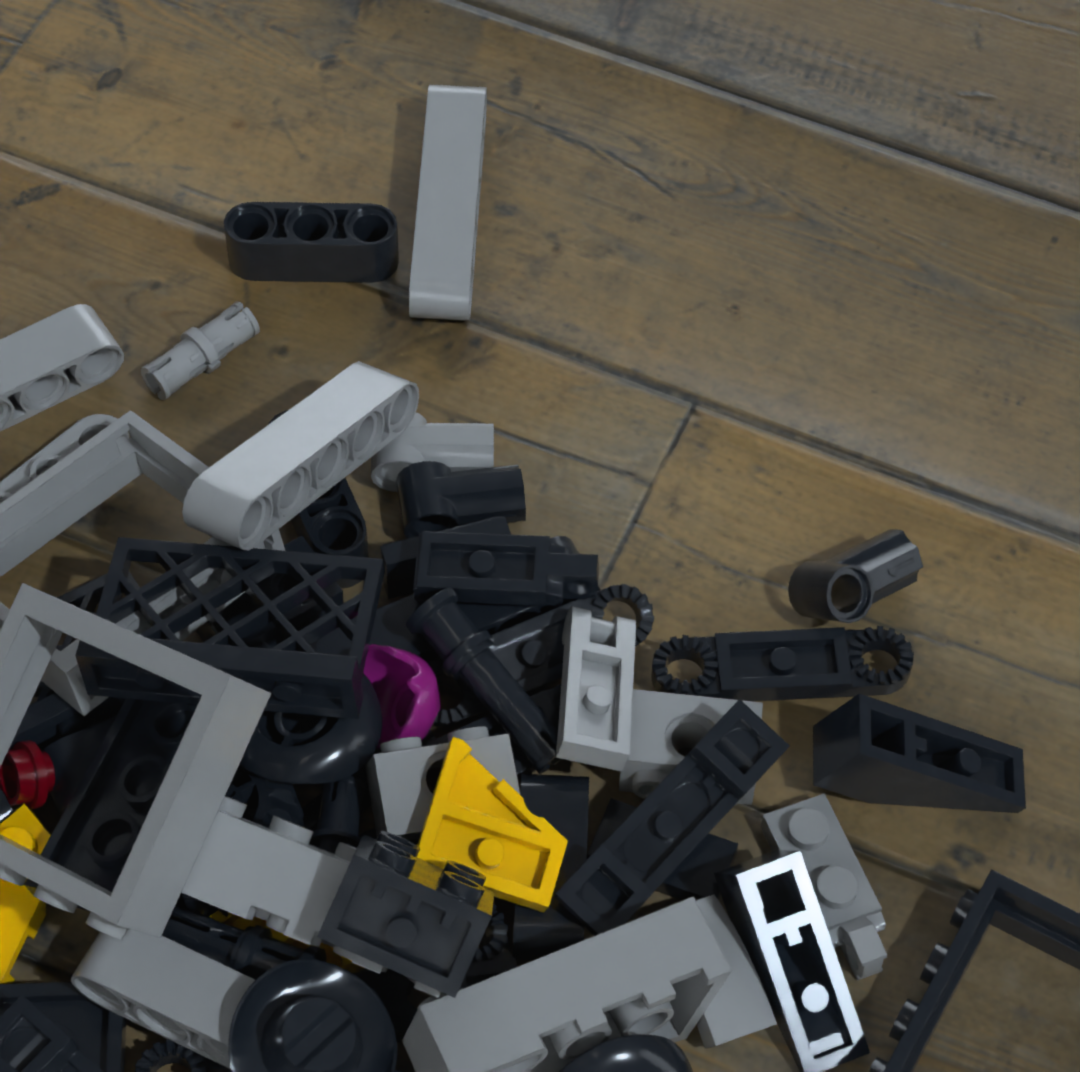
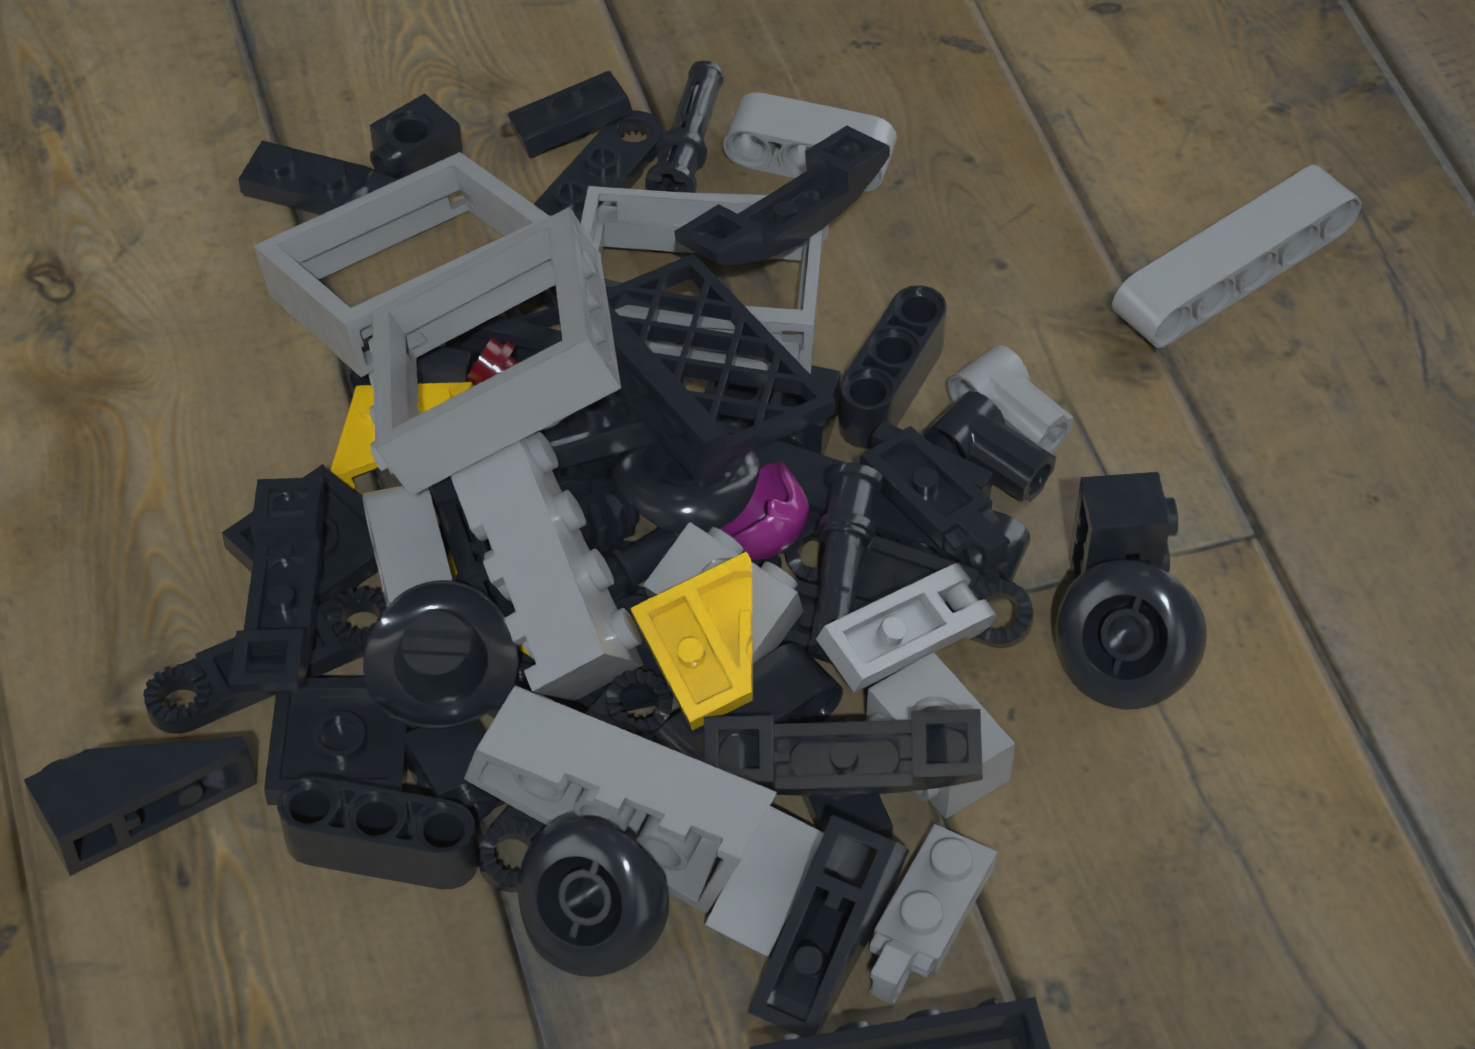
camera: 50 degrees right, 5 degrees down
light grey pin [141,301,260,400] -> none
light grey beam [182,361,419,551] -> none
black beam [224,202,399,283] -> none
black bracket [317,831,494,998] -> none
black plate [651,626,914,701] -> none
black piece [788,529,923,623] -> none
black slope [813,693,1026,813] -> none
none -> black slope [674,125,890,265]
none -> black hat [1056,560,1207,709]
none -> black brick [1068,472,1178,581]

